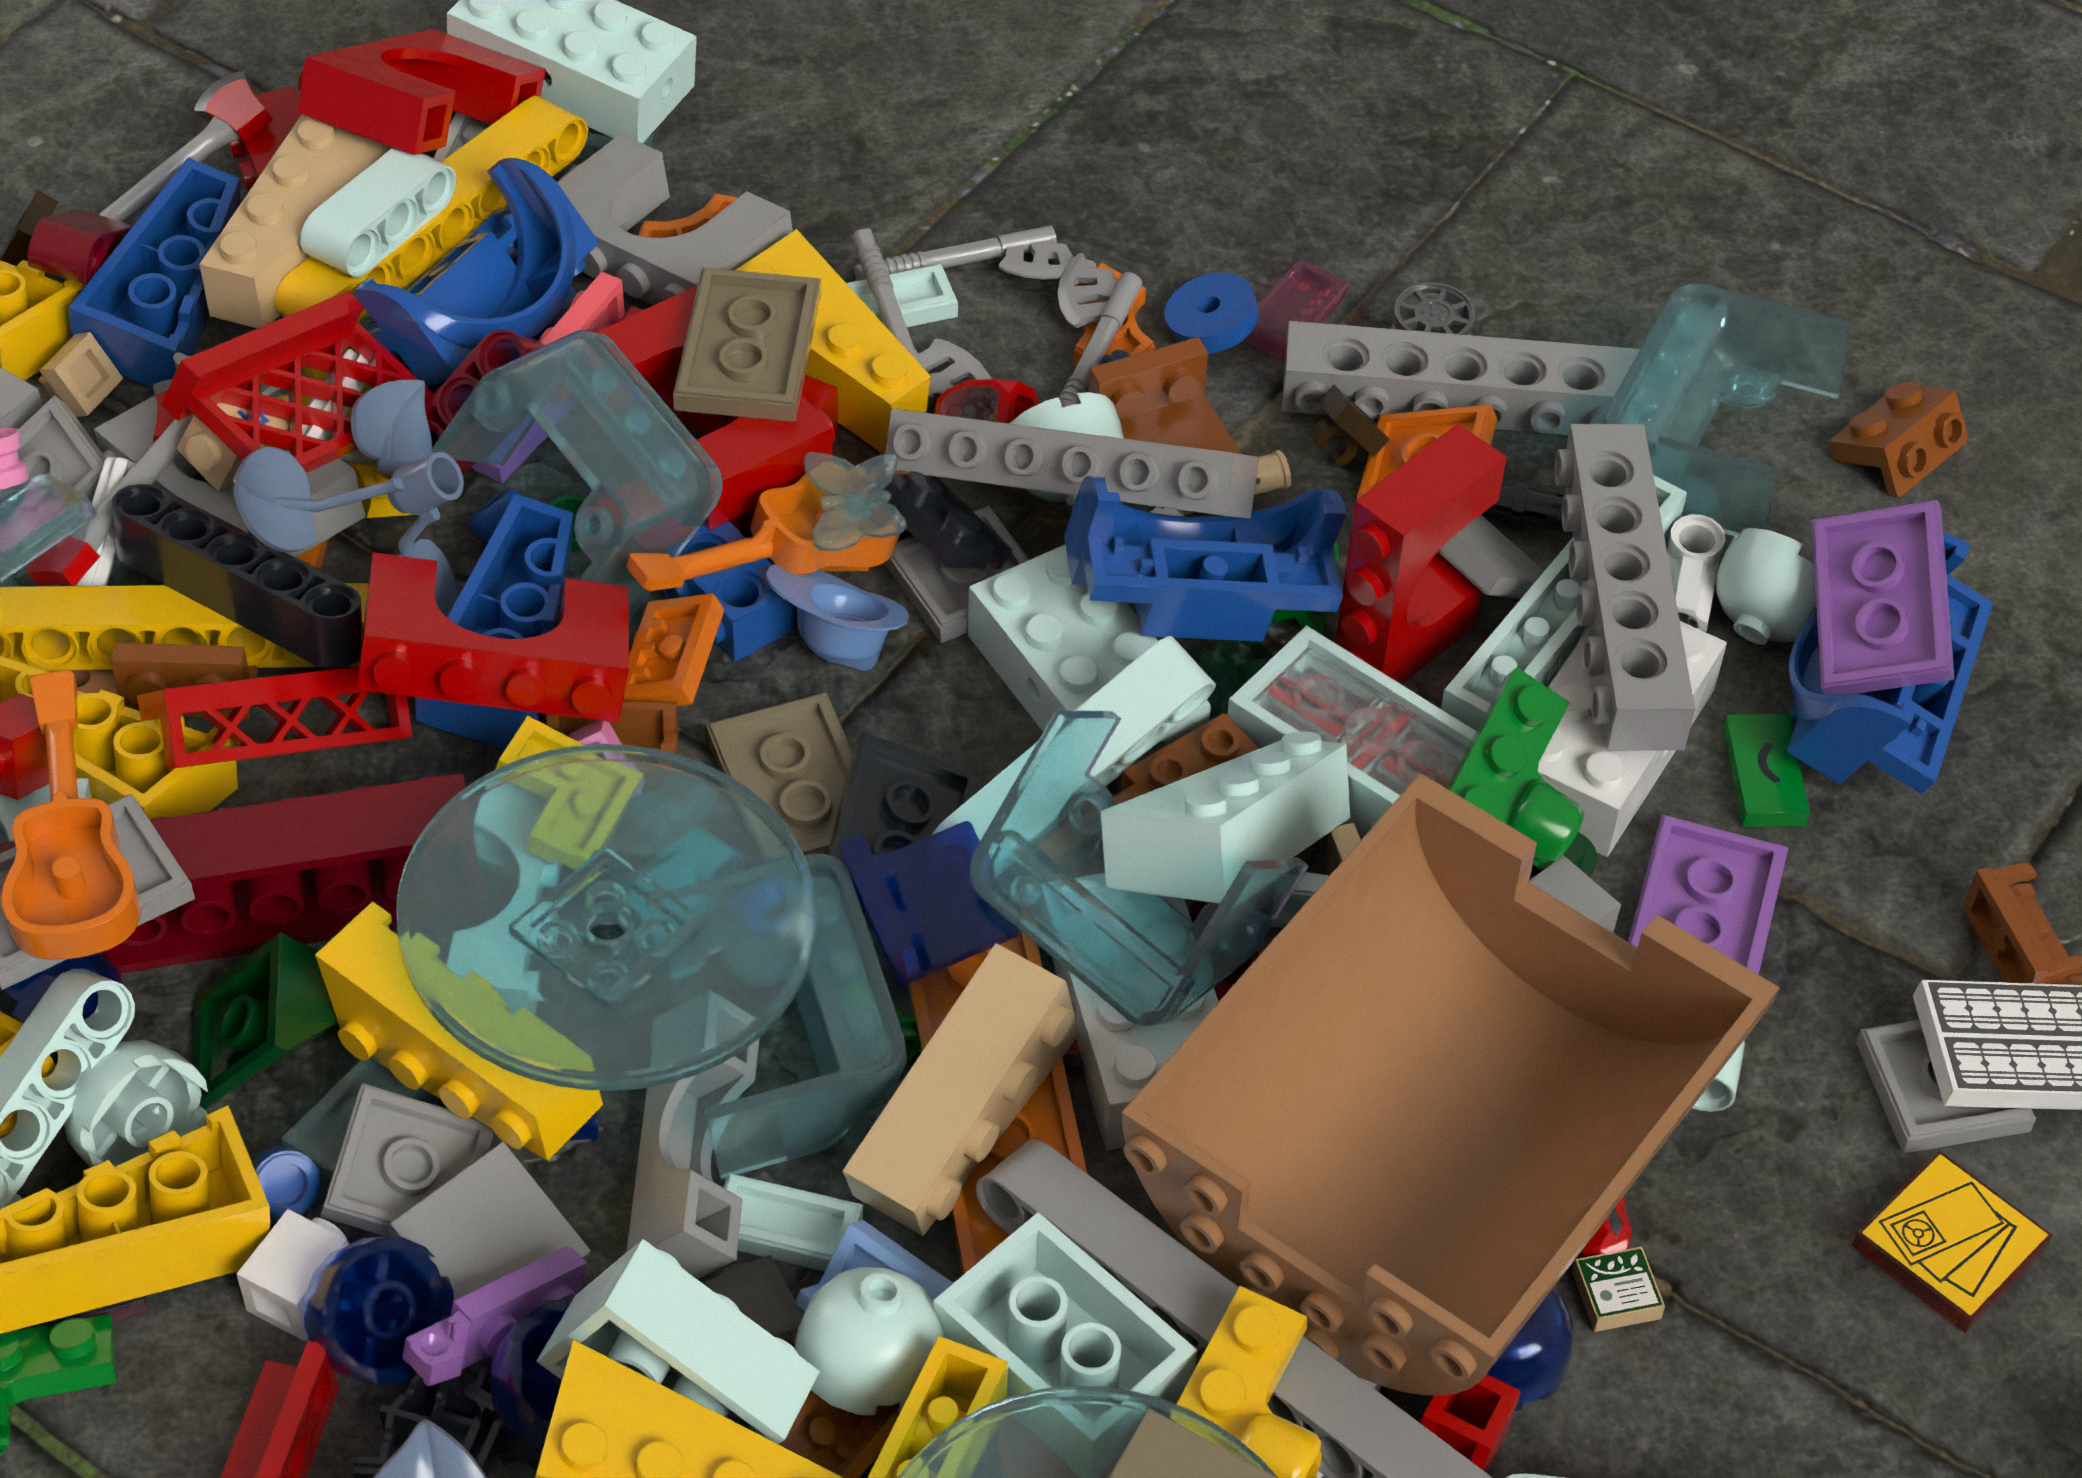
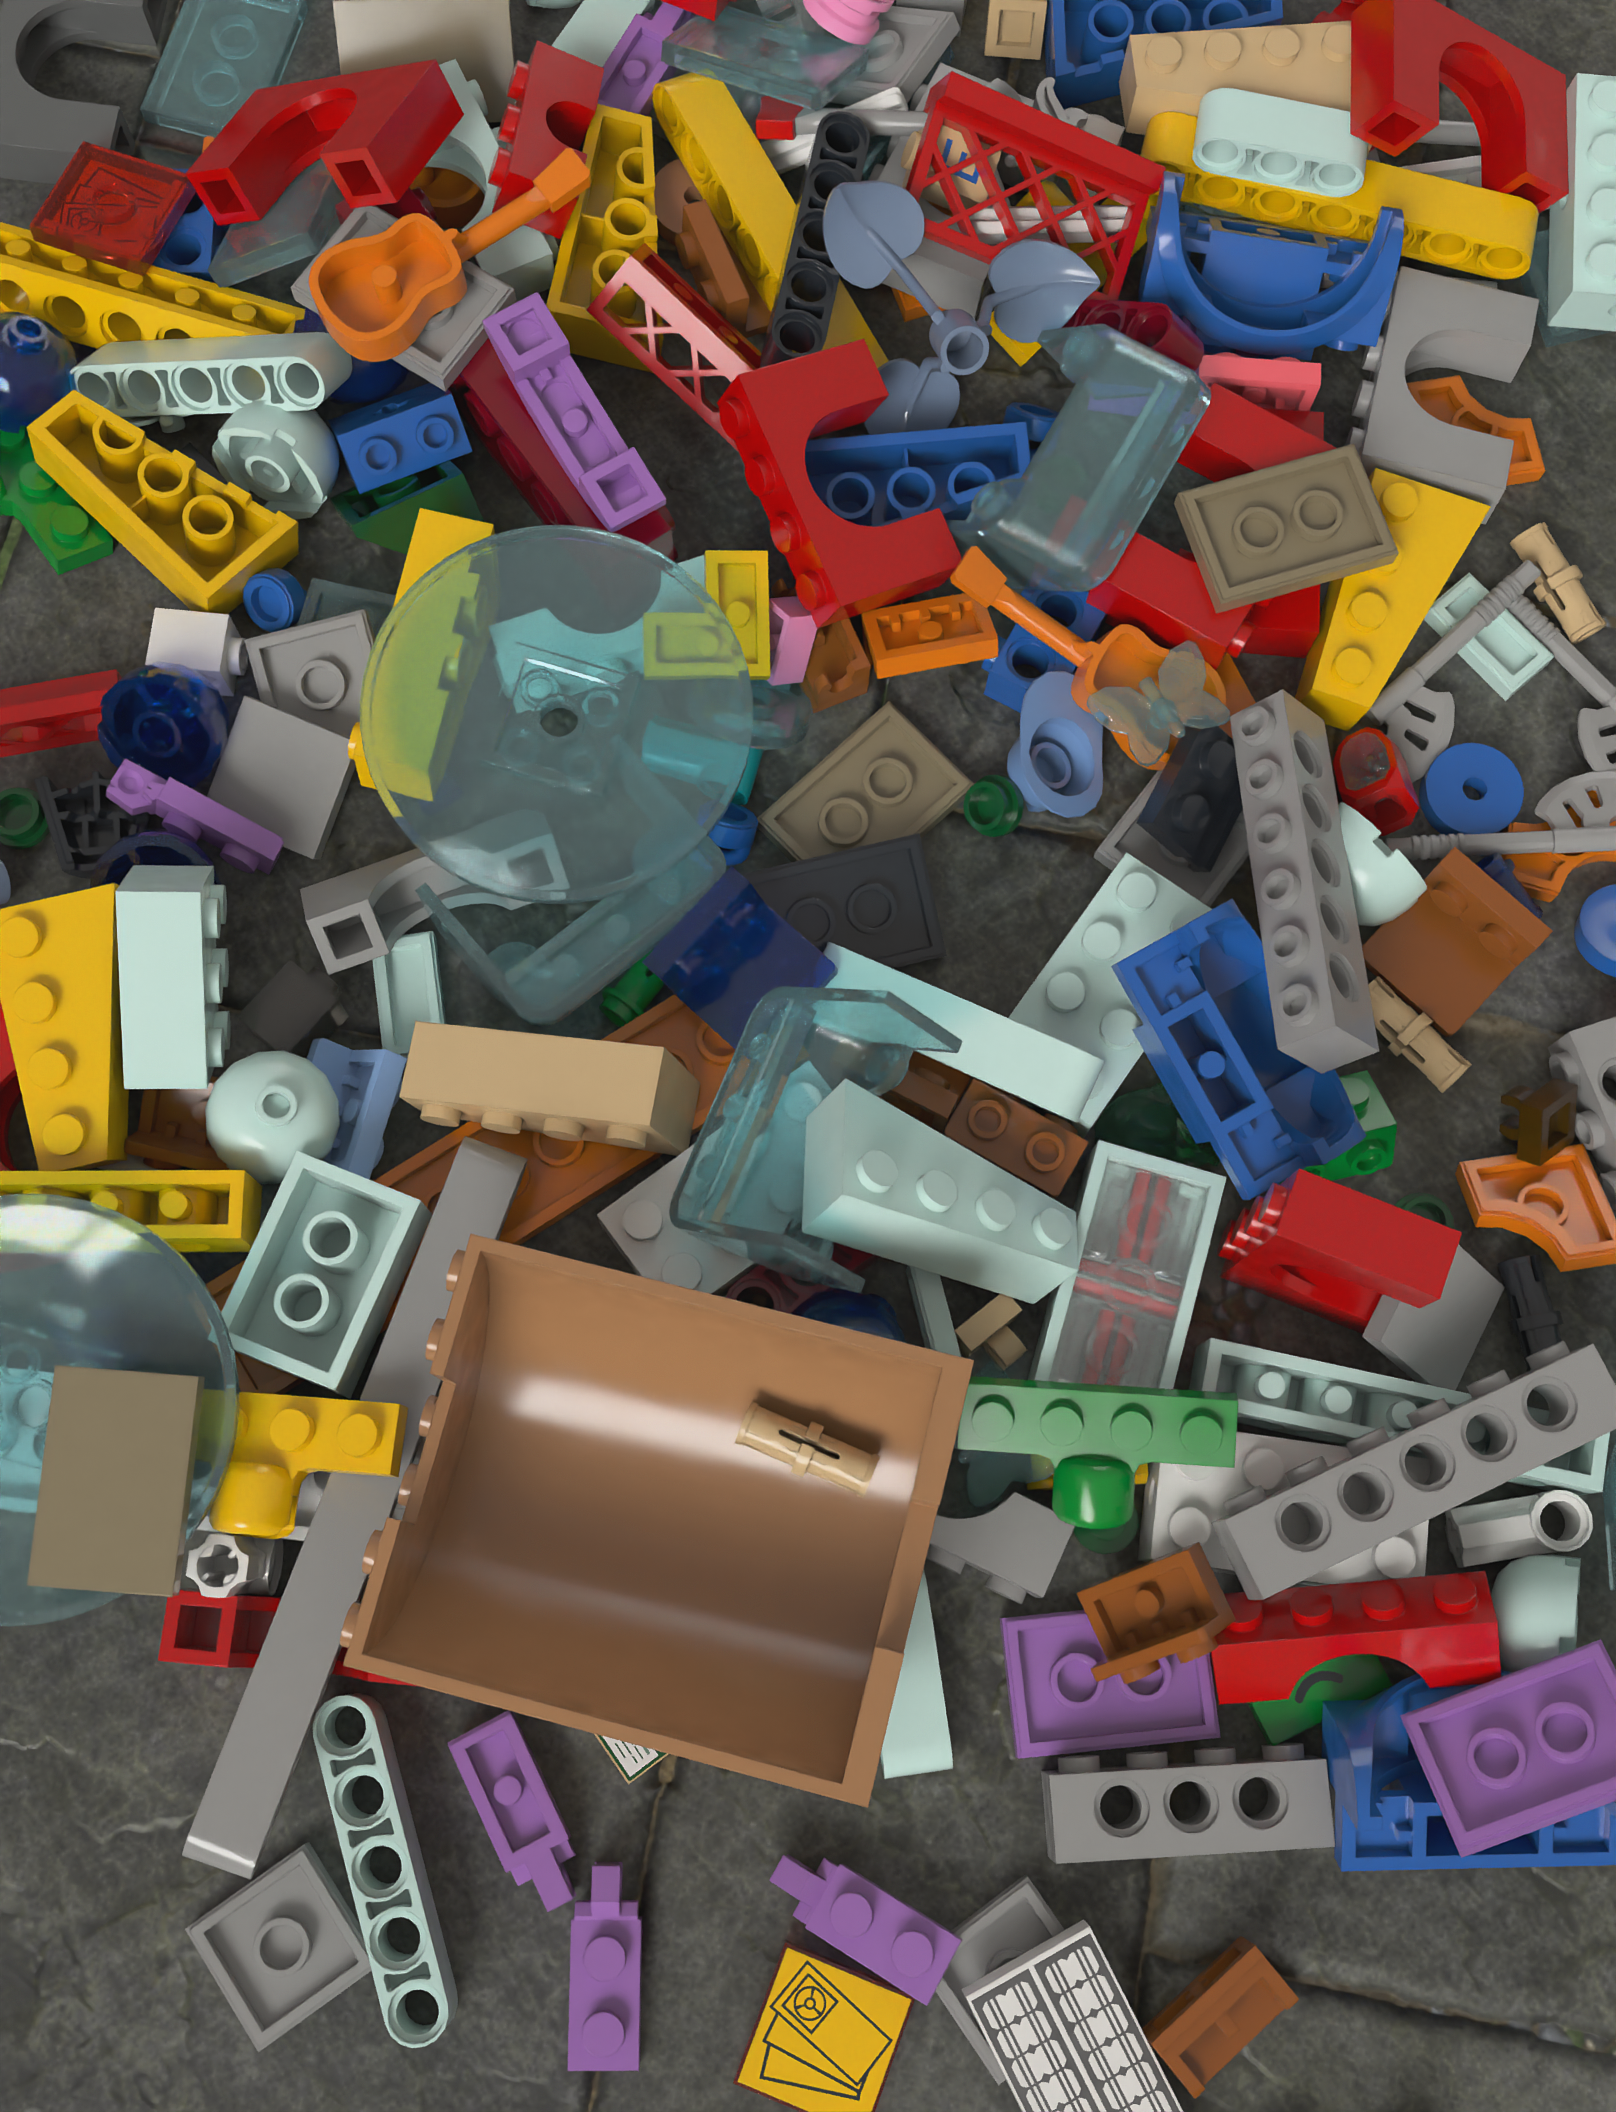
camera: 65 degrees right, 25 degrees up
none -> blue brick [328,383,473,494]
none -> medium lavender hinge [448,1710,577,1912]
none -> medium lavender slope [482,292,666,534]
none -> medium lavender hinge [568,1862,642,2071]
none -> tan pin [735,1401,880,1498]
none -> medium lavender hinge [769,1854,963,2006]
none -> dark green plate [964,775,1024,837]
none -> light grey brick [1041,1743,1335,1864]
none -> dark orange bracket [1077,1542,1236,1684]
none -> red arch [1211,1571,1501,1705]
none -> blue piece [1419,743,1524,836]
none -> tan pin [1510,522,1607,645]

